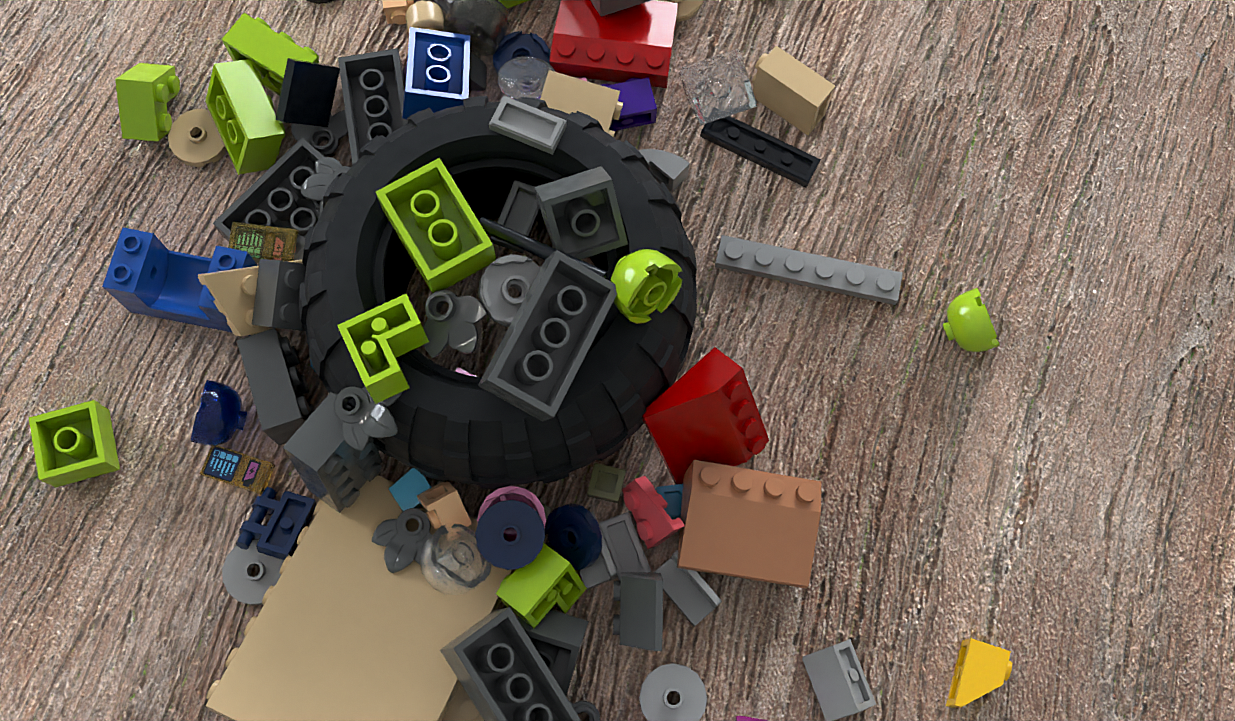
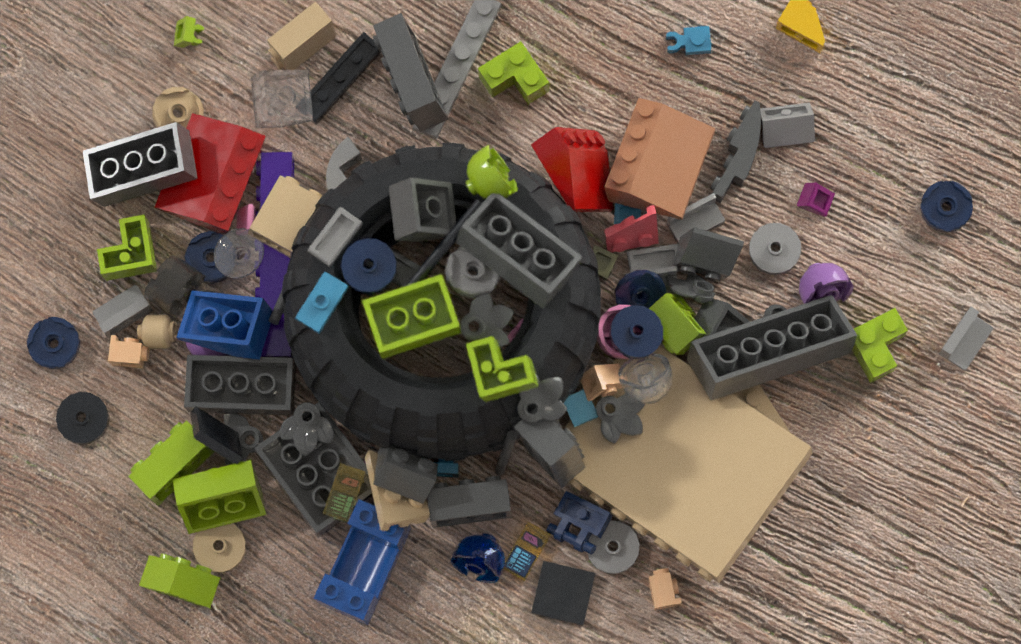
camera: 70 degrees left, 5 degrees up
none -> dark azure plate [295,272,349,334]
none -> dark blue plate [341,238,397,294]
none -> dark grey brick [373,13,448,132]
none -> lime brick [478,41,550,105]
none -> black tile [531,561,595,626]
none -> light nougat brick [648,568,682,611]
none -> dark azure plate [666,26,712,55]
none -> dark grey plate [666,274,715,303]
none -> dark grey slope [710,100,761,204]

